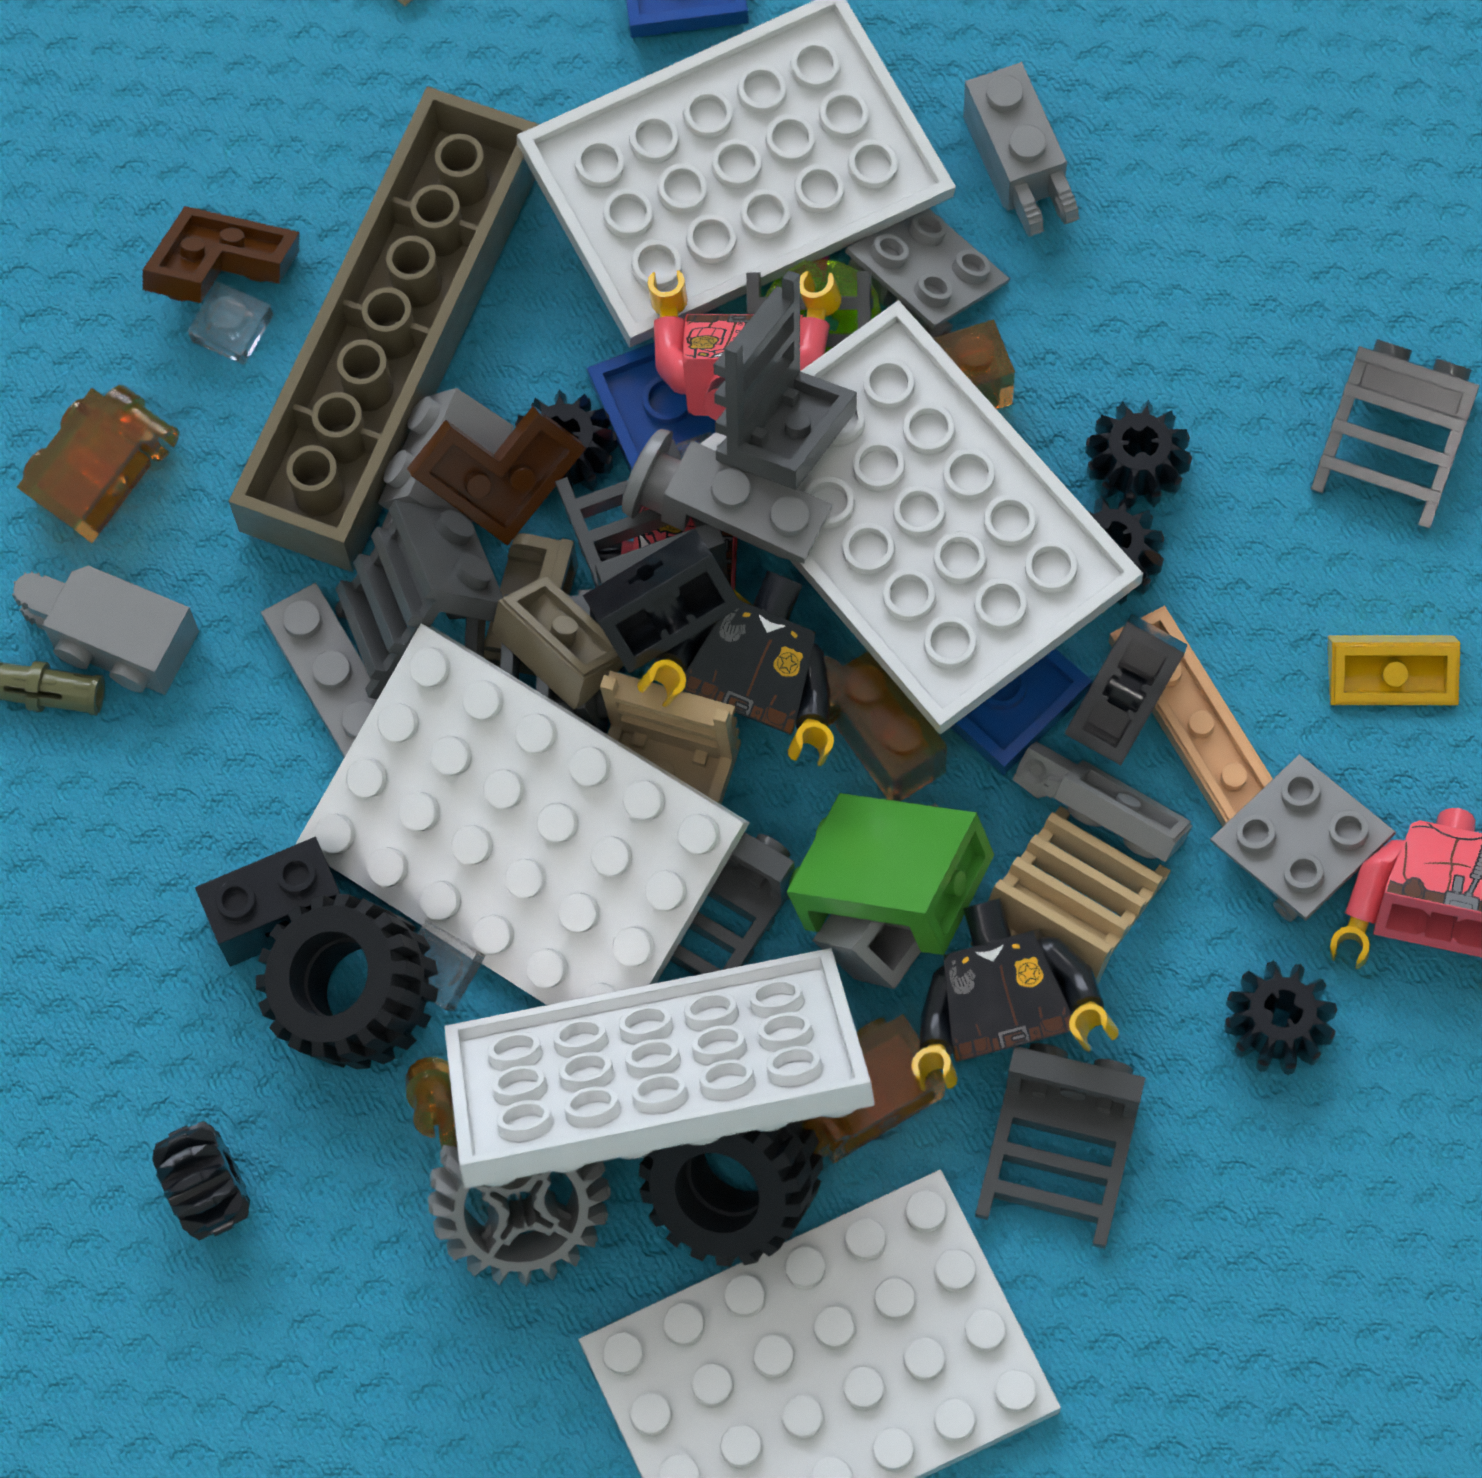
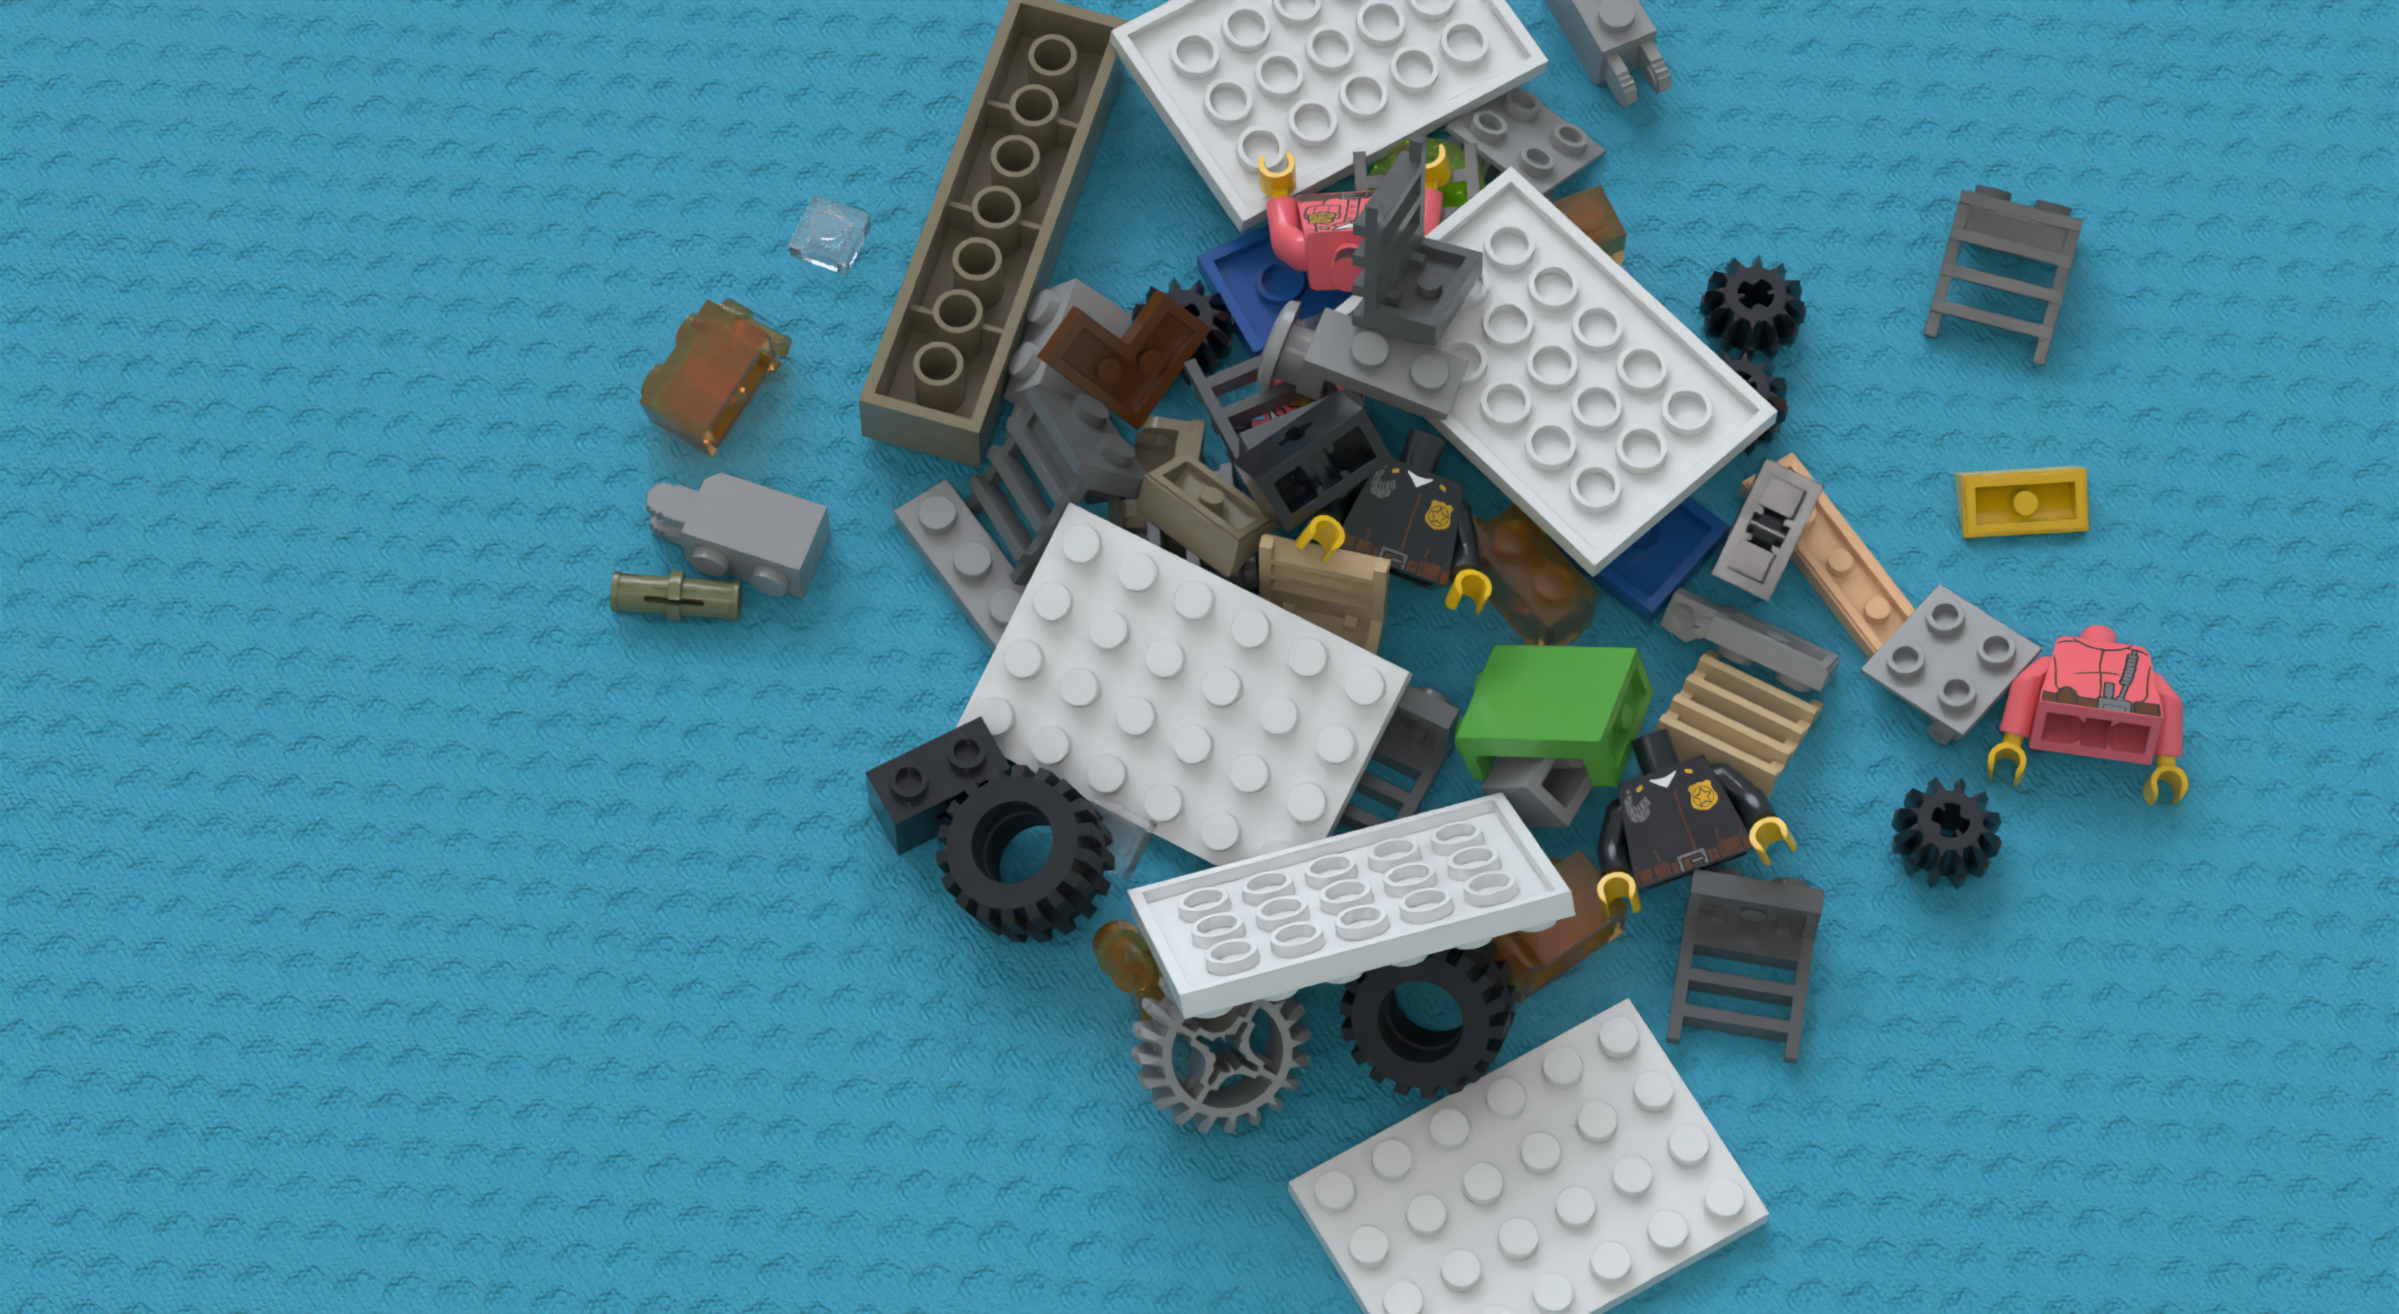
camera: 10 degrees left, 5 degrees down
reddish brown plate [142,206,300,303] -> none
black gear [152,1121,250,1241] -> none

